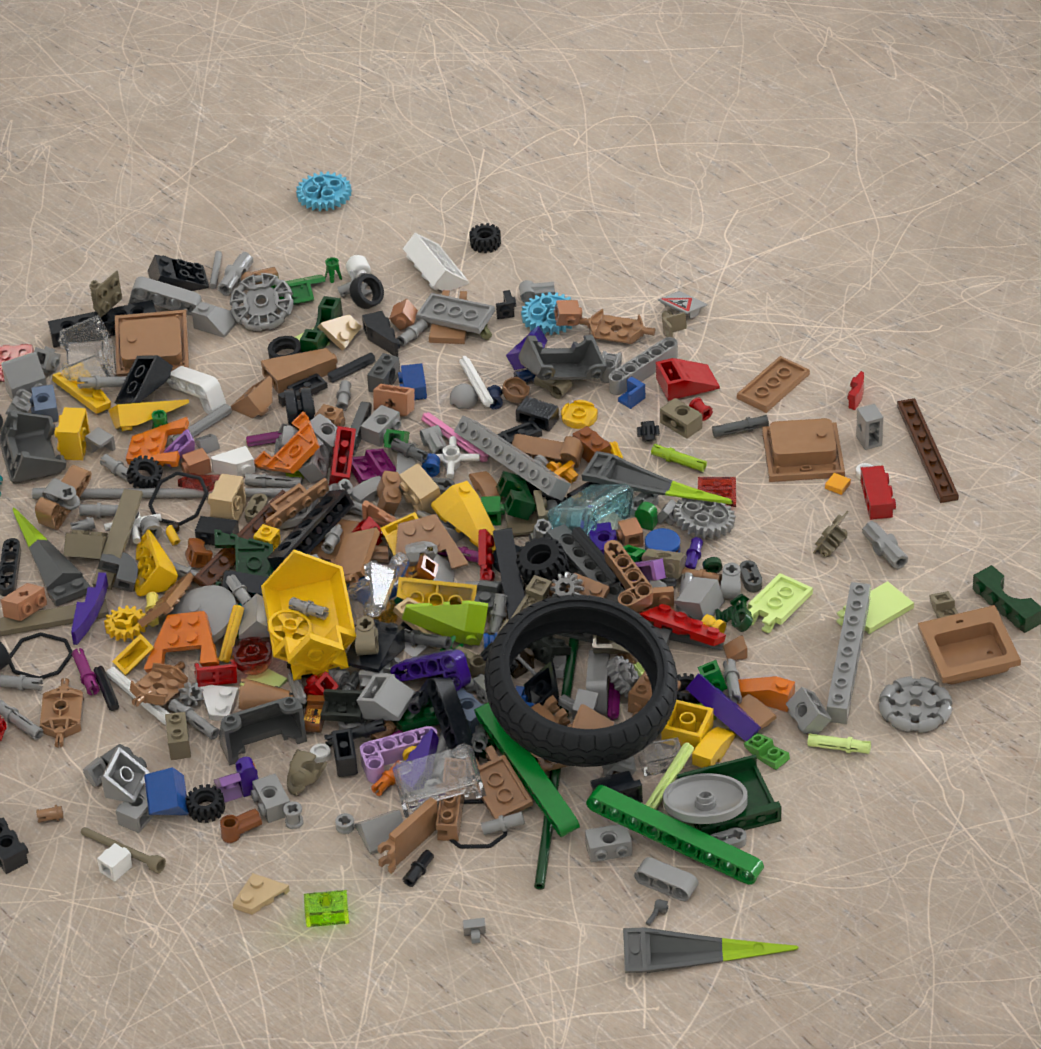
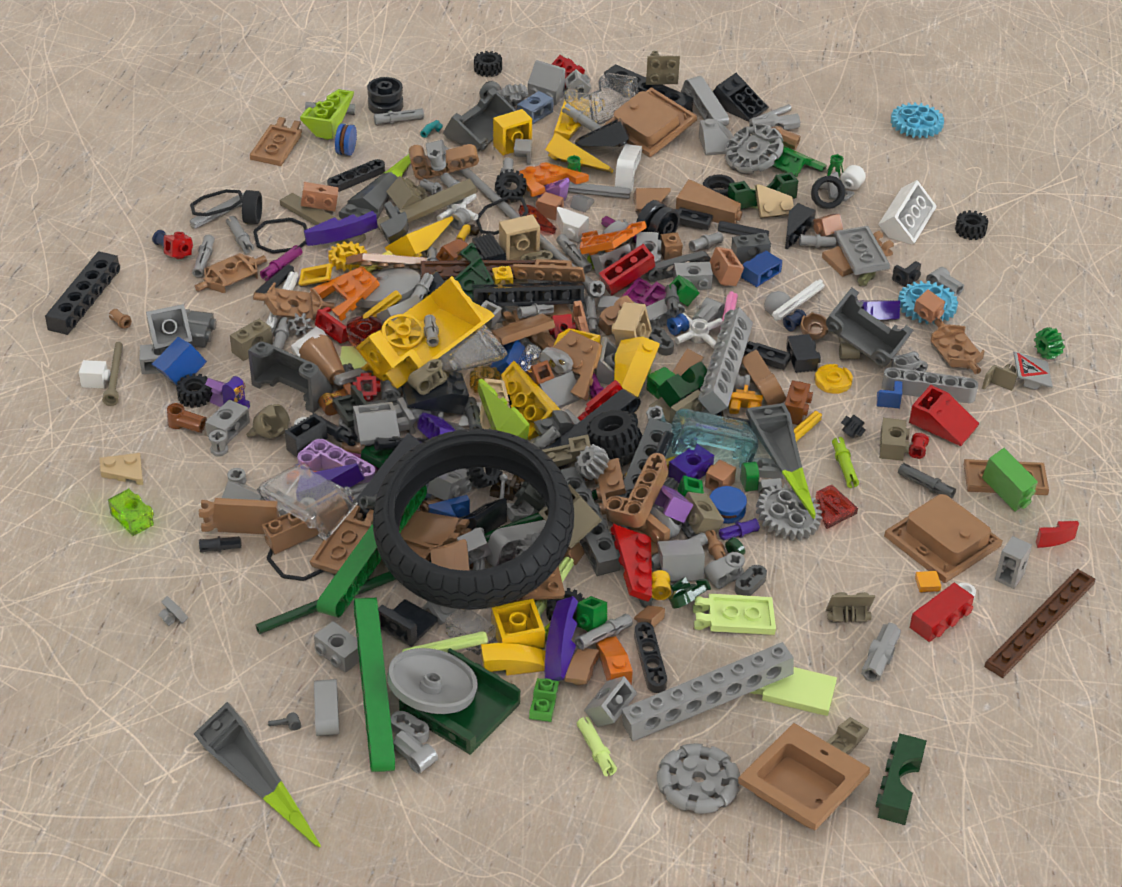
camera: 50 degrees right, 0 degrees up
light grey pin [481,811,525,835] -> none
none -> light grey piece [393,731,438,774]
none -> black beam [634,622,667,693]
none -> bright green brick [982,448,1038,512]
none -> green gear [1033,327,1065,360]

